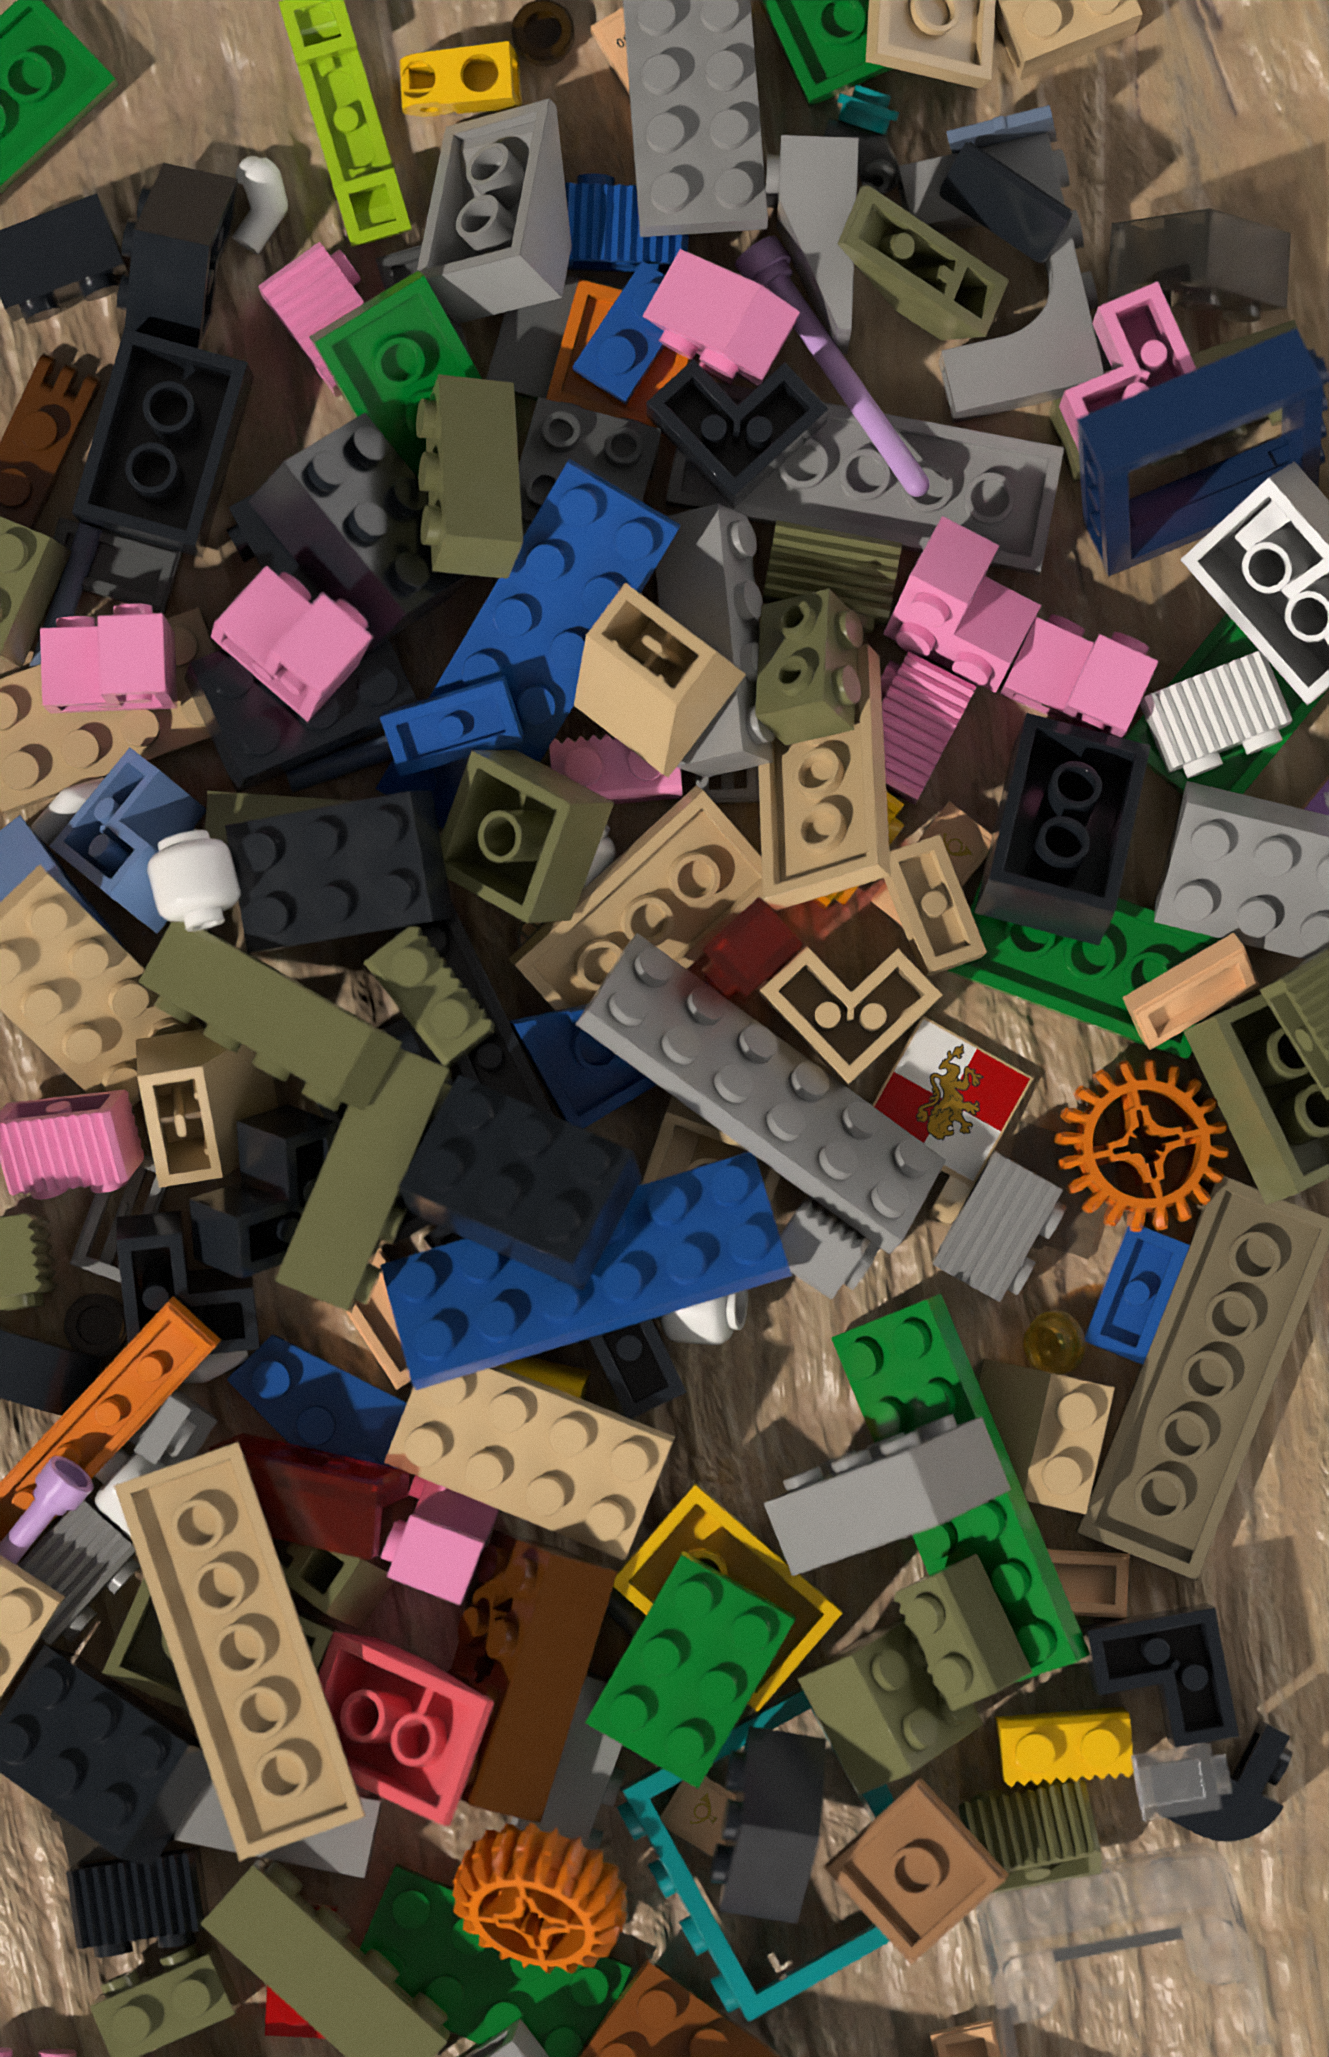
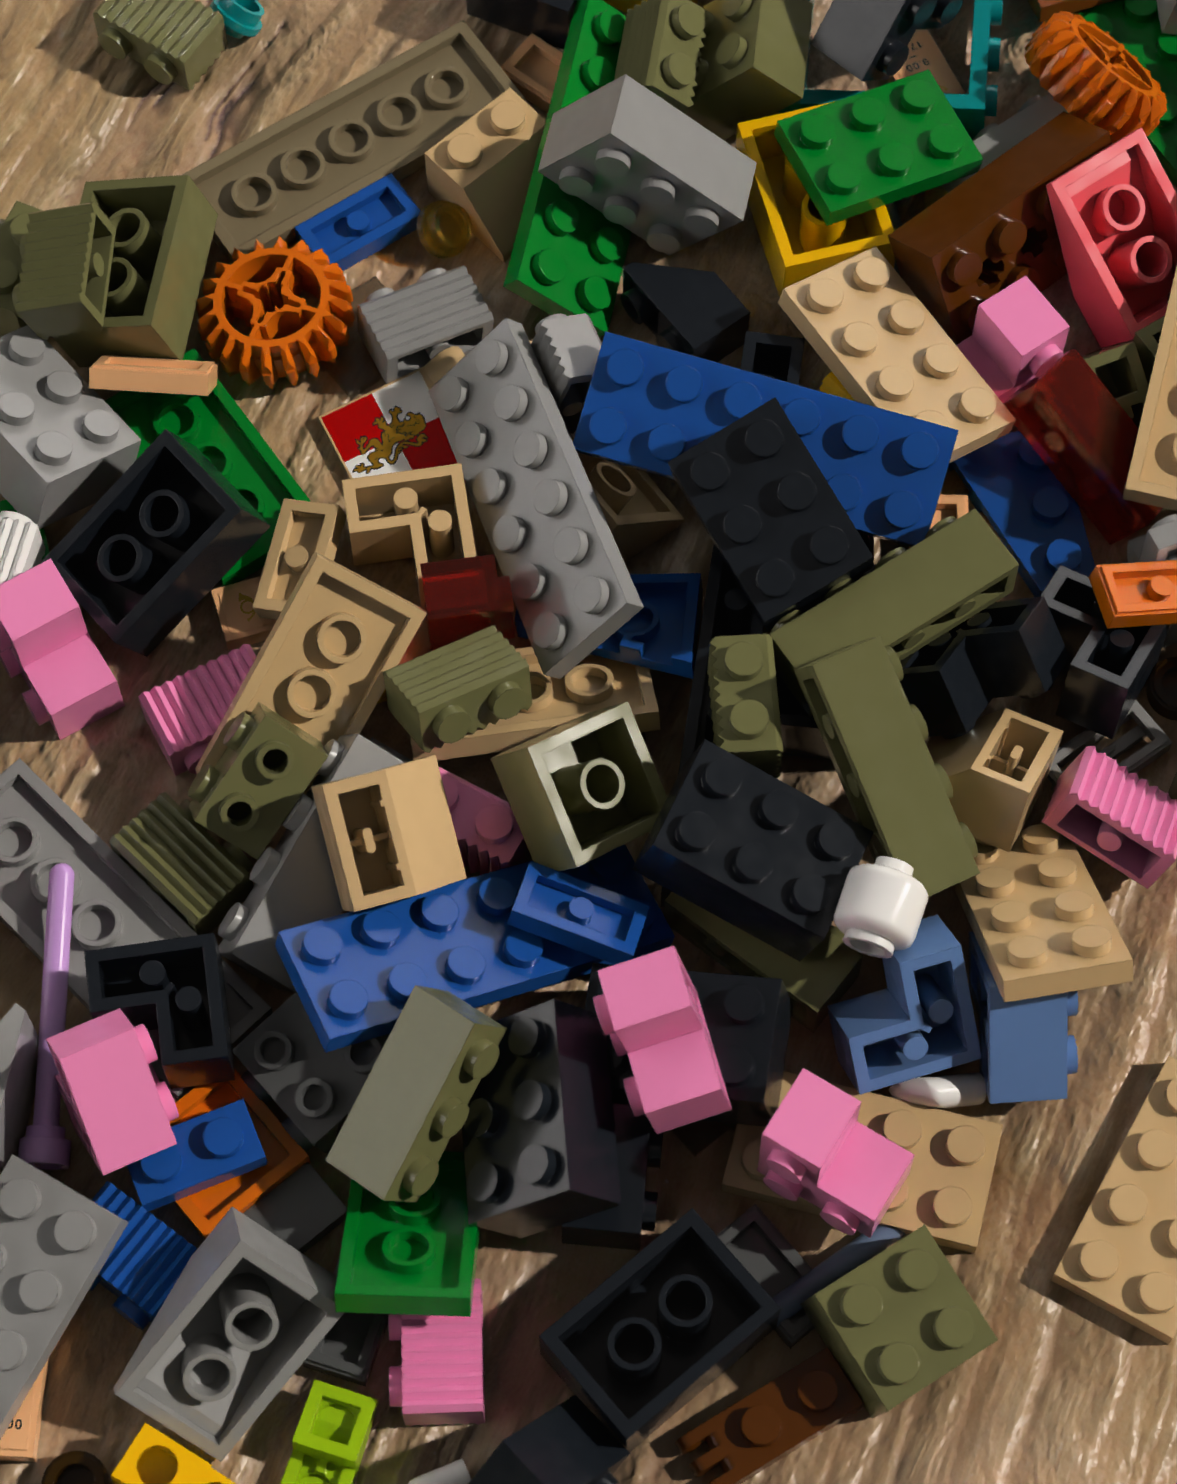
camera: 150 degrees left, 20 degrees down
bright pink brick [883,516,1042,693] -> none
none -> olive brick [383,625,532,753]
none -> black slope [621,262,750,362]

